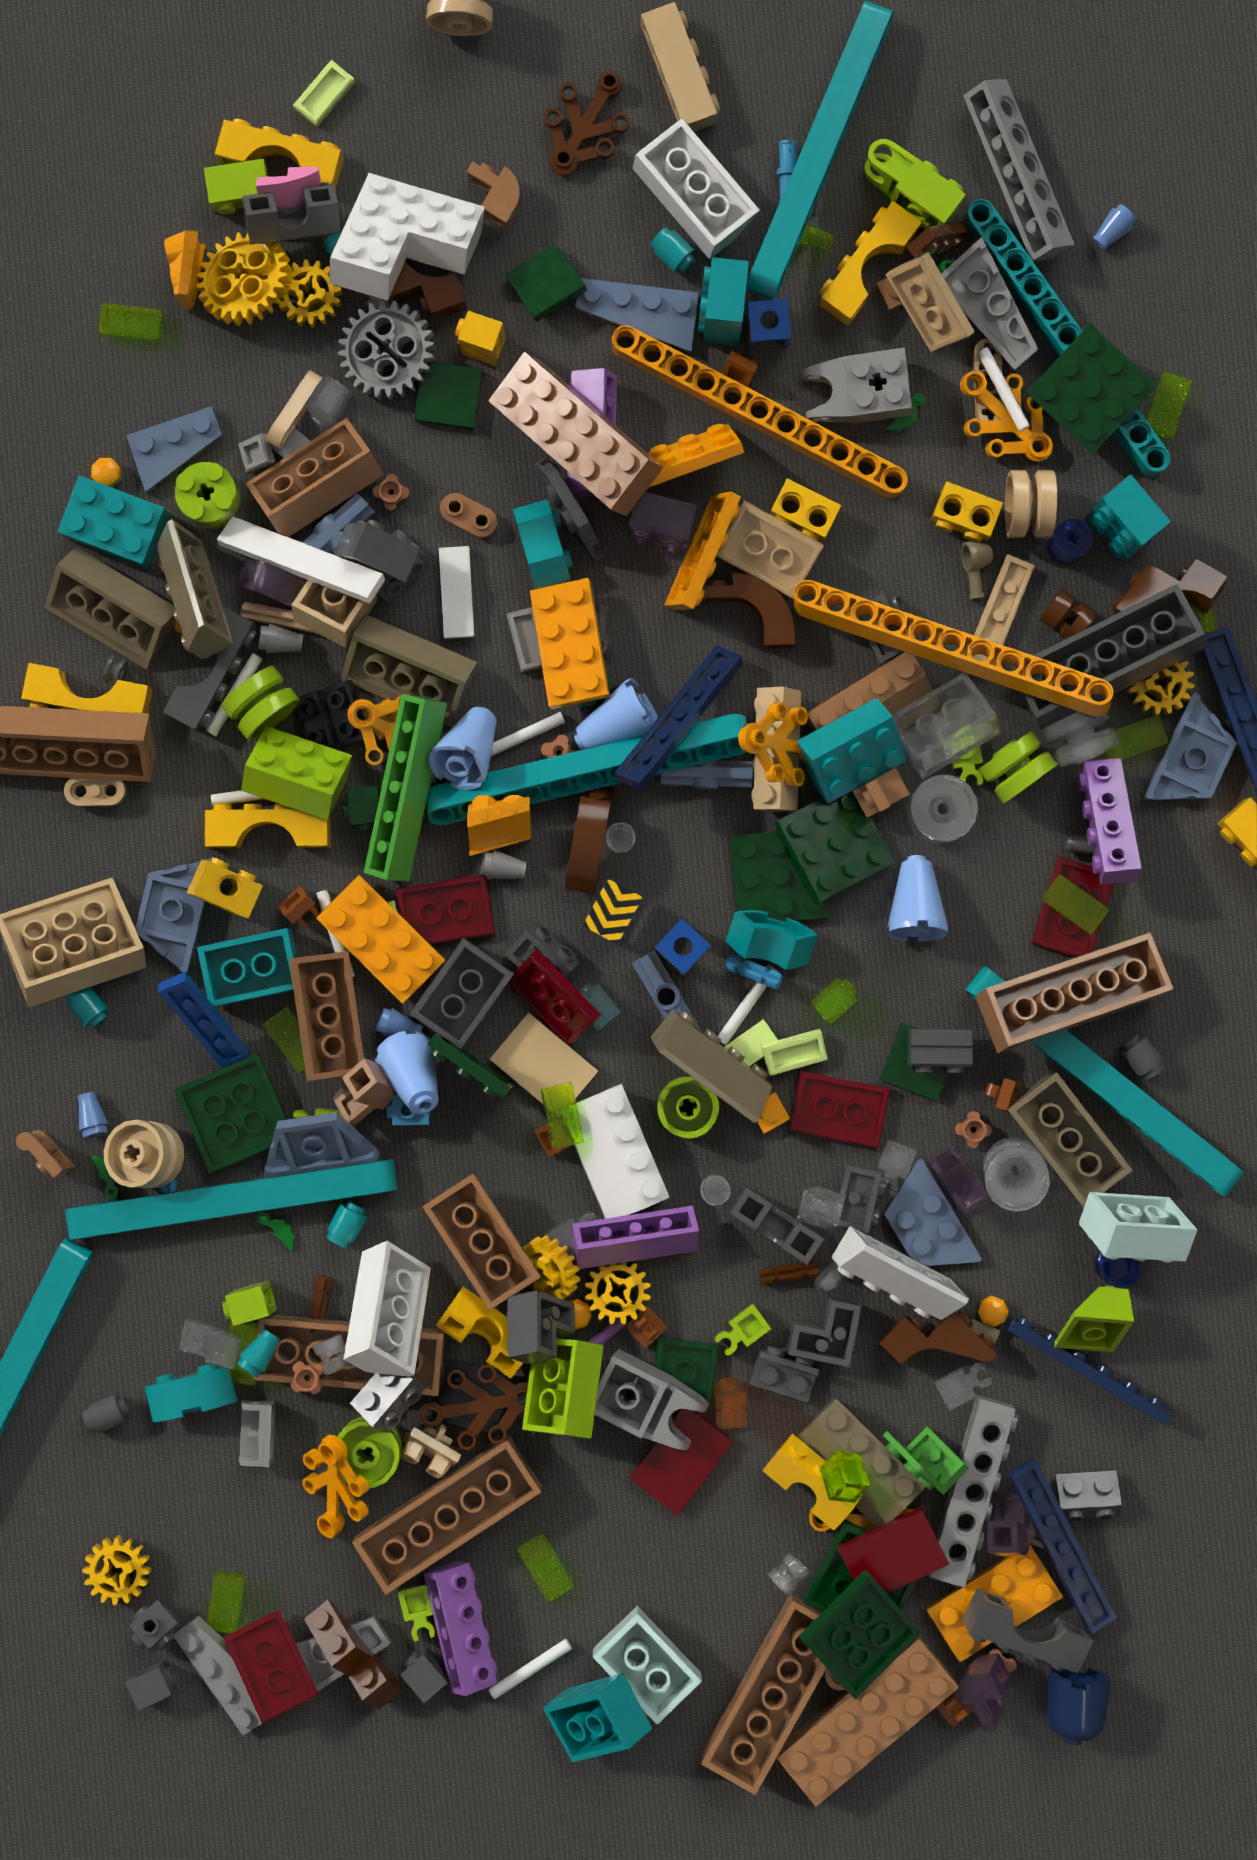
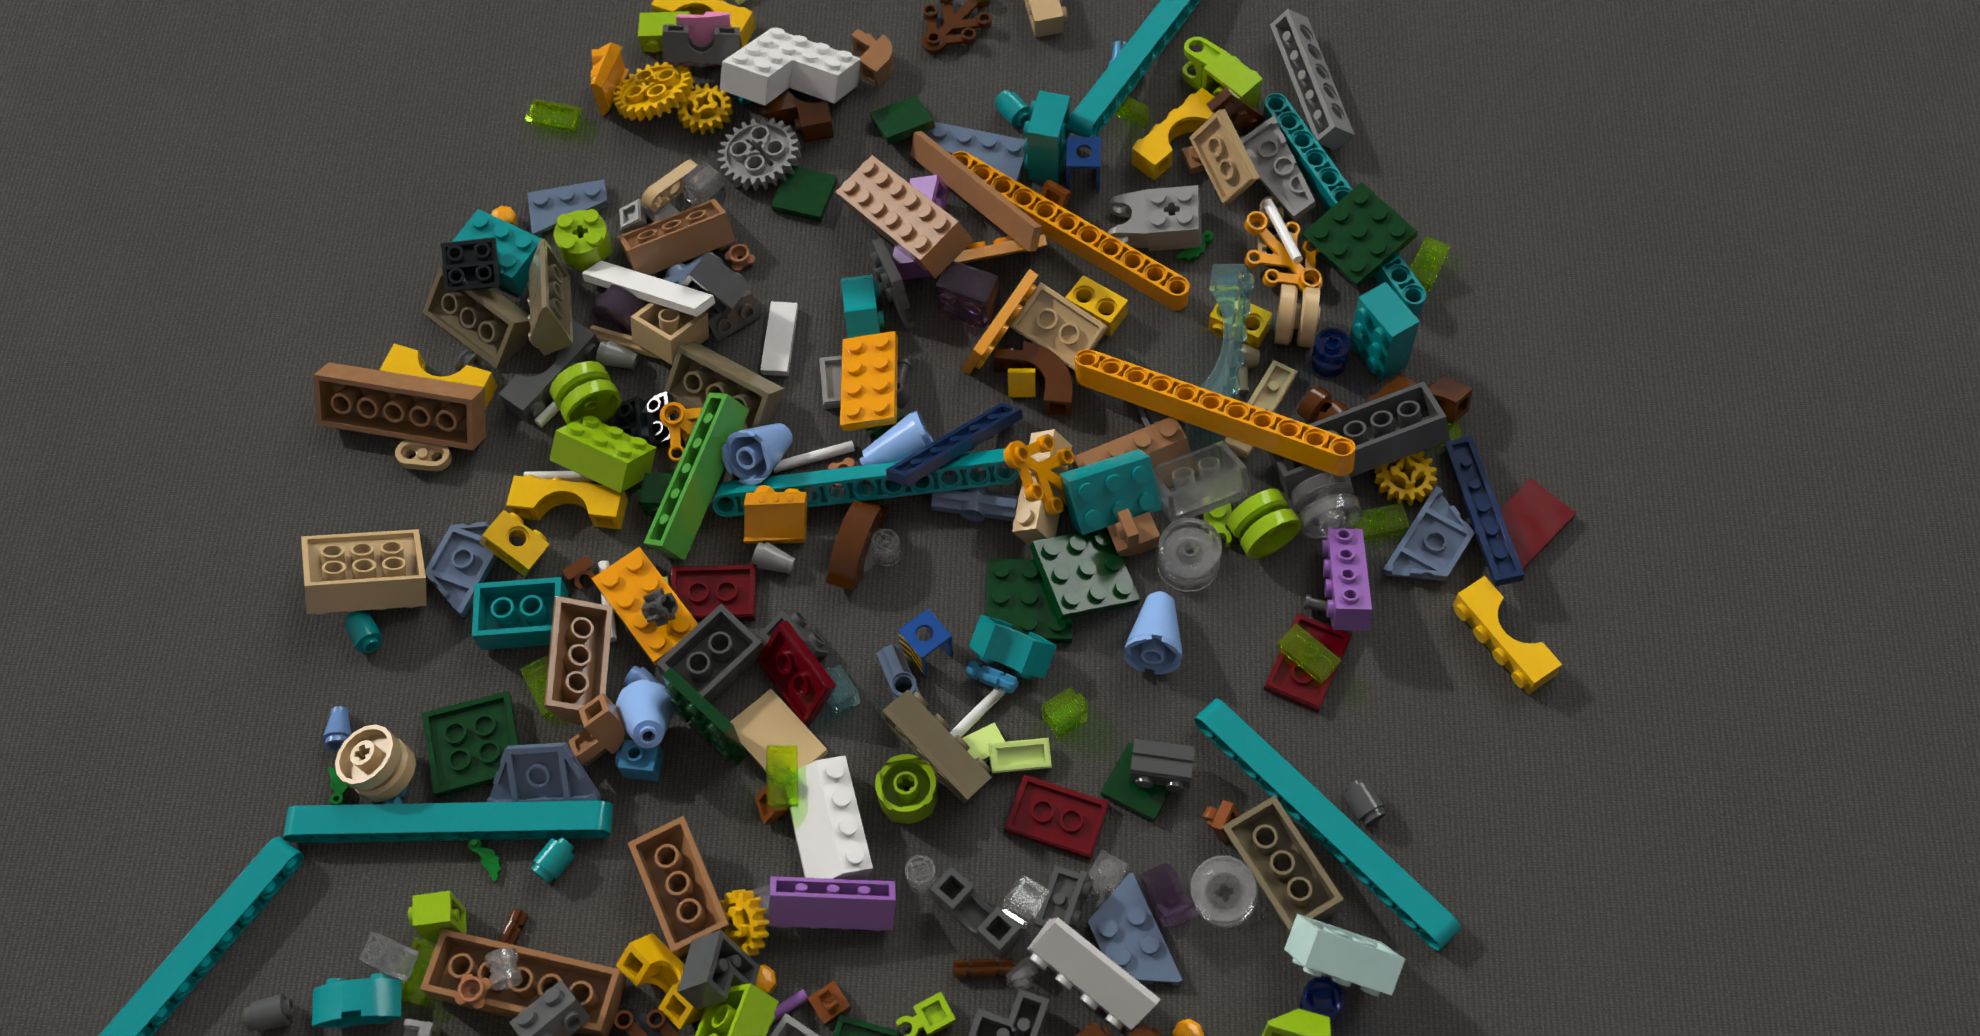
camera: 10 degrees right, 25 degrees down
medium nougat plate [16,1130,76,1178] -> none
blue plate [158,972,249,1068] -> none
teal cone [237,1329,280,1378] -> none
white slope [344,1241,431,1377] -> none
medium nougat plate [440,493,498,539] -> none
yellow brick [455,311,506,366] -> none
piece [583,880,642,946] -> none
yellow gear [585,1262,651,1325] -> none
white slope [632,118,760,259] -> none
light orange plate [757,1092,790,1134] -> none
nougat plate [955,1111,992,1148] -> none
medium nougat brick [975,932,1173,1054] -> none
medium blue cone [1092,204,1137,250] -> none
none -> black slope [441,237,500,293]
none -> dark grey gear [641,588,678,627]
none -> medium nougat tile [910,131,1042,252]
none -> yellow tile [1008,368,1036,397]
none -> clear light blue arch [1197,264,1254,428]

